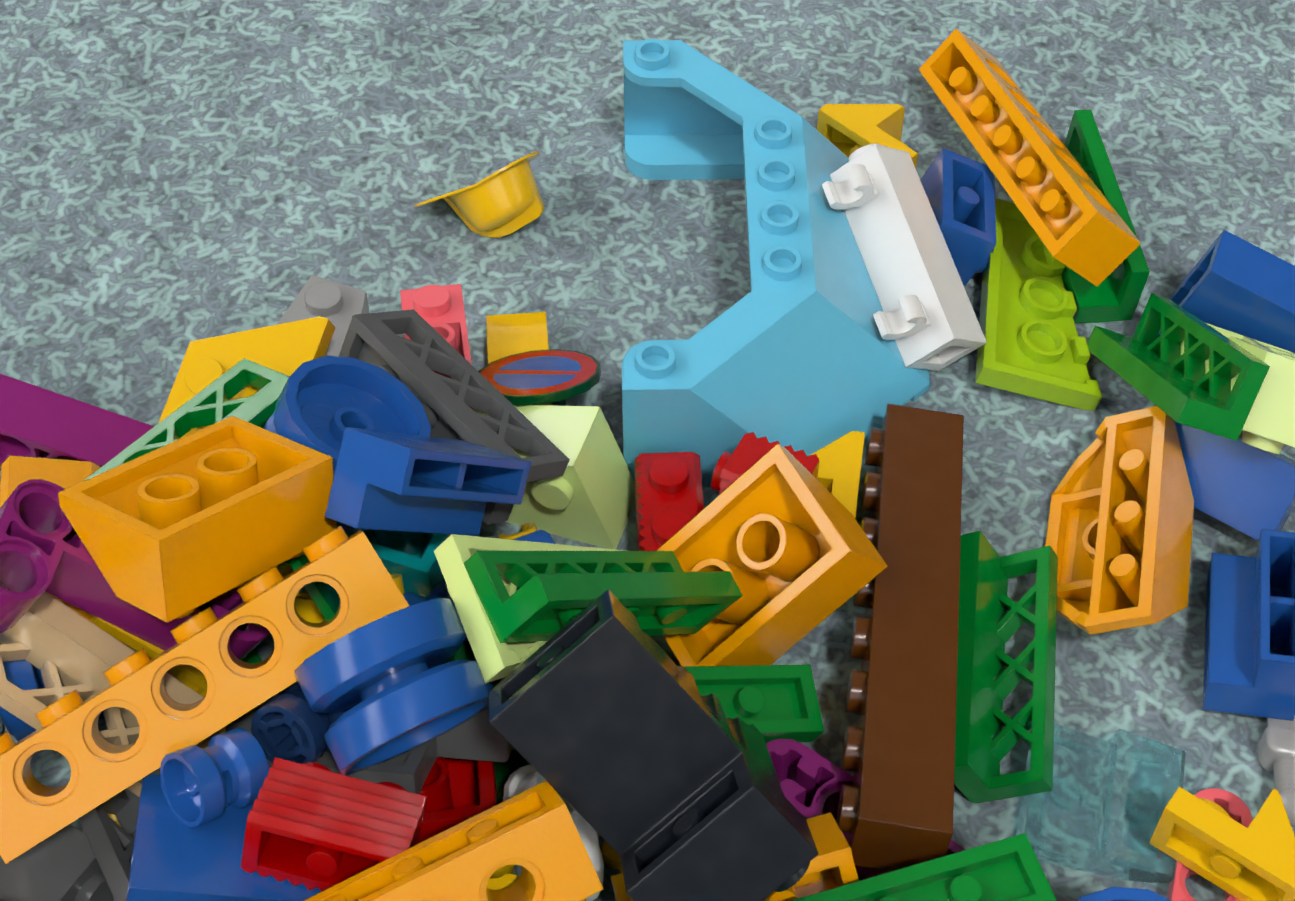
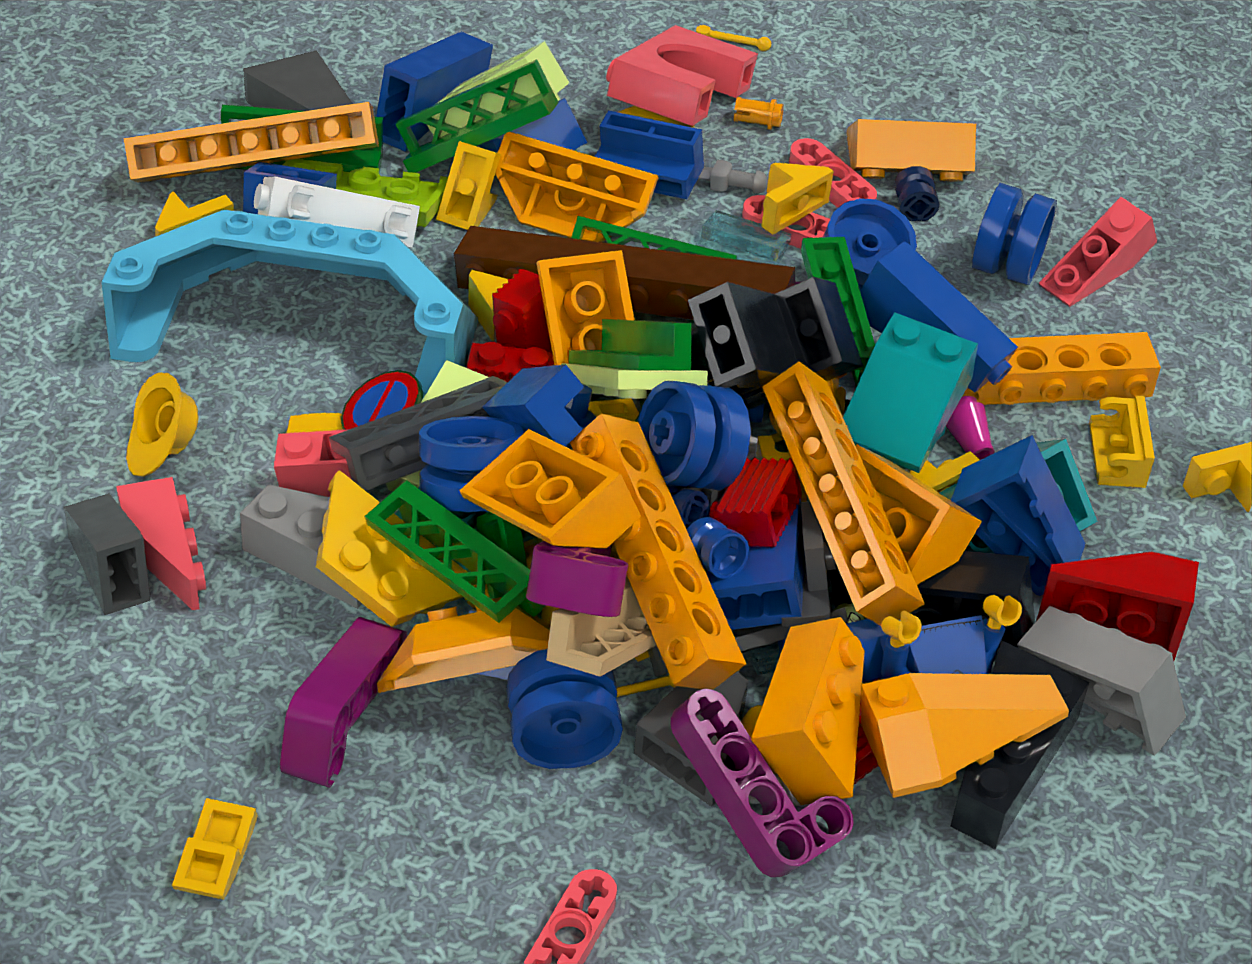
camera: 85 degrees left, 5 degrees down
none -> dark grey slope [64,493,151,615]
none -> coral slope [116,477,206,610]
none -> dark grey slope [243,50,353,111]
none -> yellow slope [436,141,501,230]

